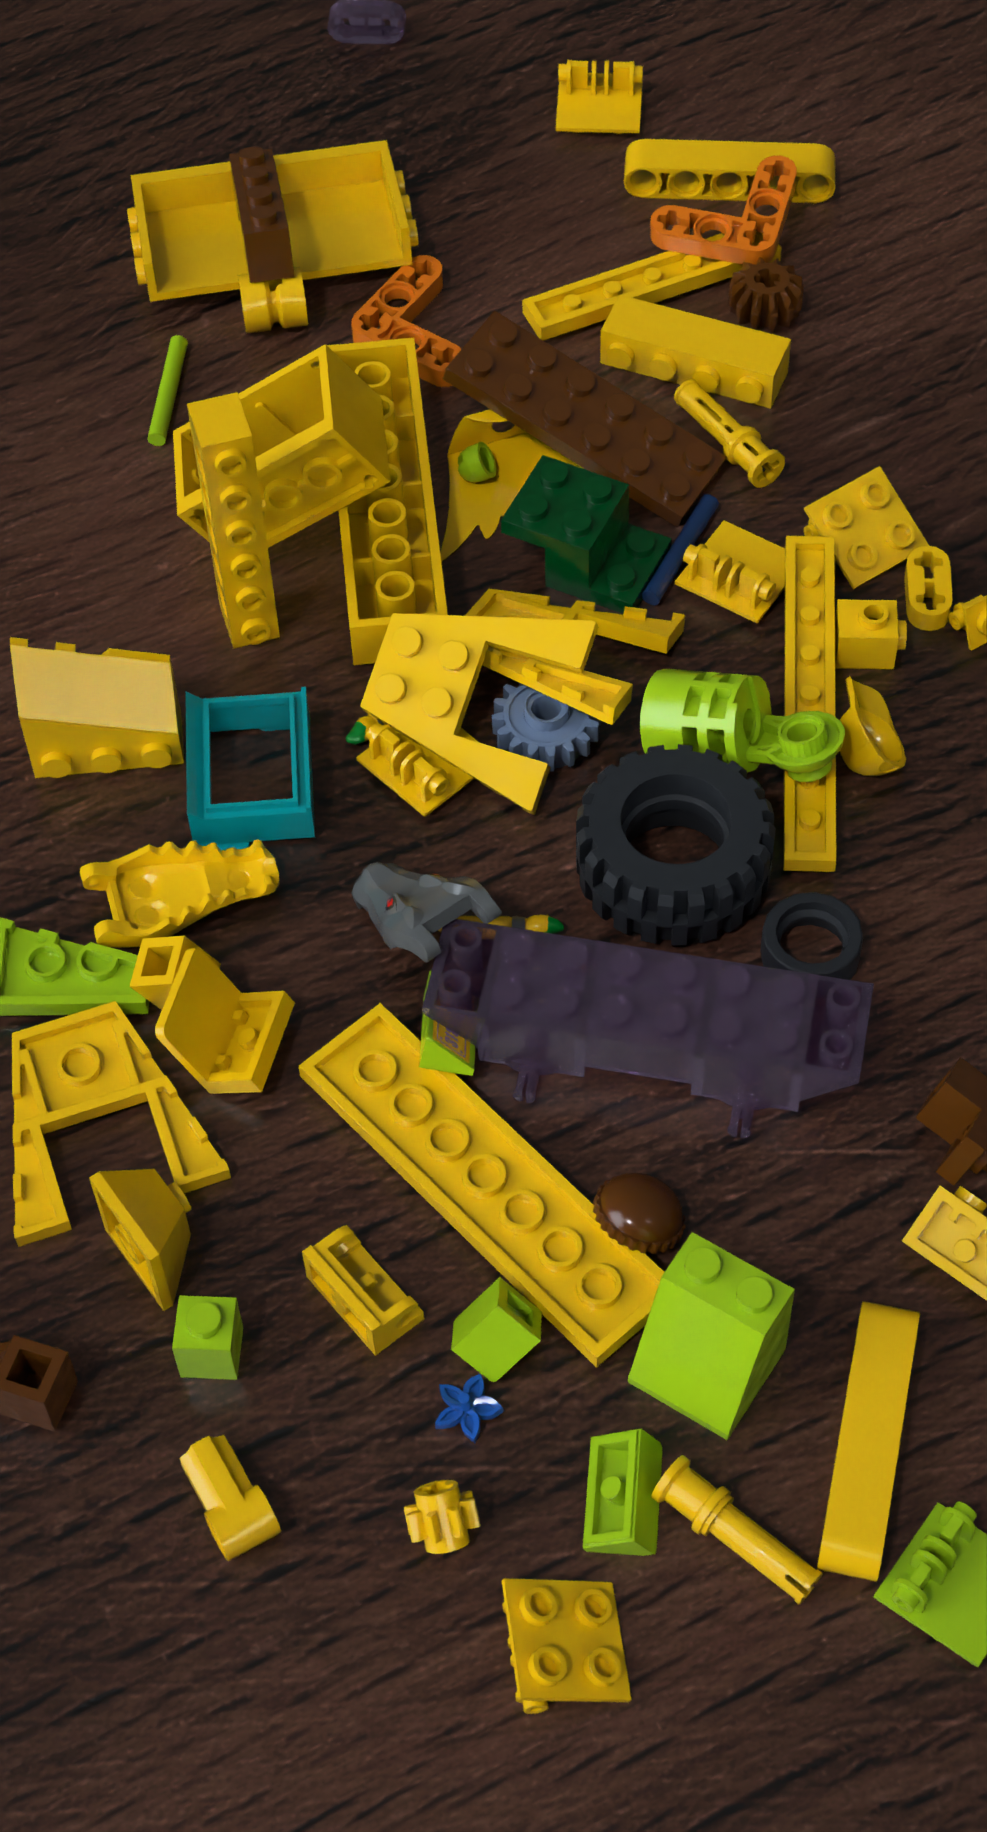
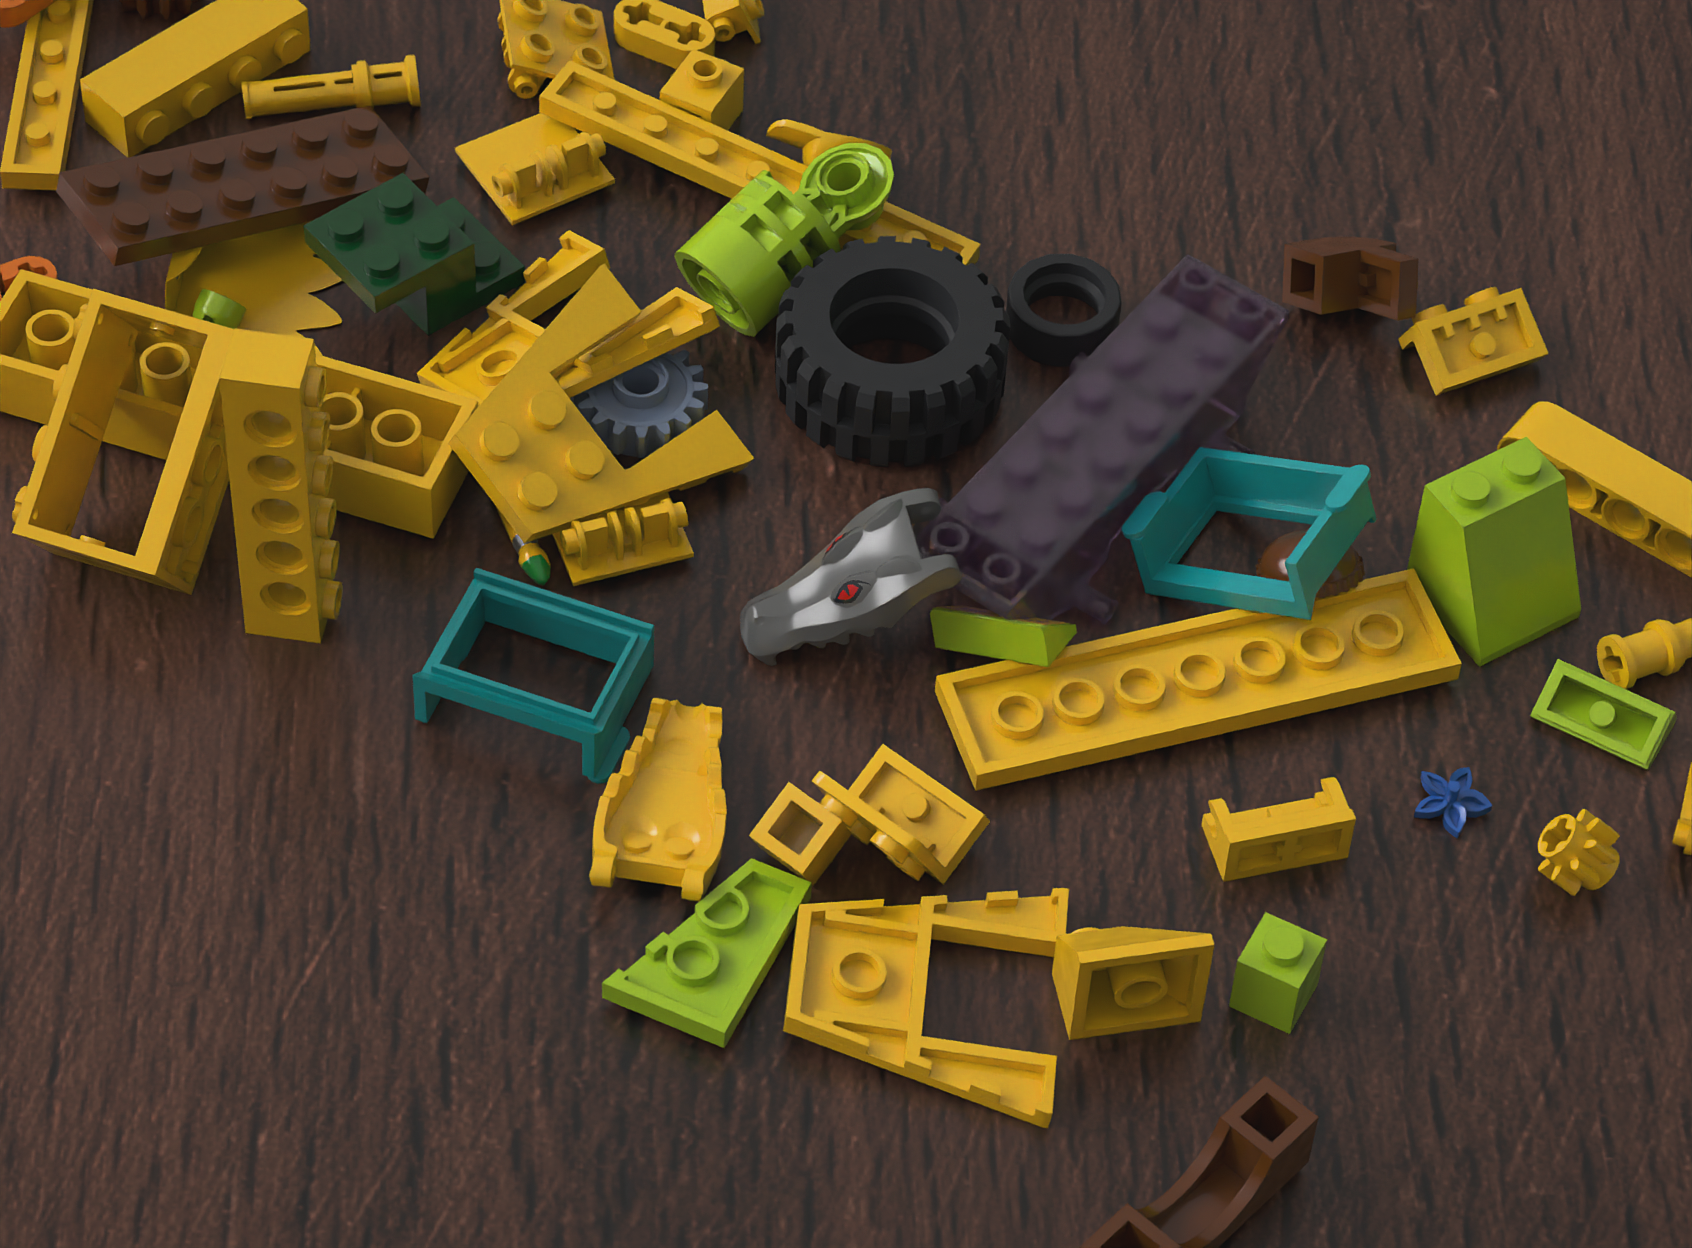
camera: 70 degrees left, 5 degrees down
yellow wedge [10,637,184,778] -> none
yellow piece [179,1435,281,1561] -> none
lime panel [451,1277,542,1382] -> none
dark blue bar [642,494,719,605] -> none
none -> teal piece [1122,447,1377,620]

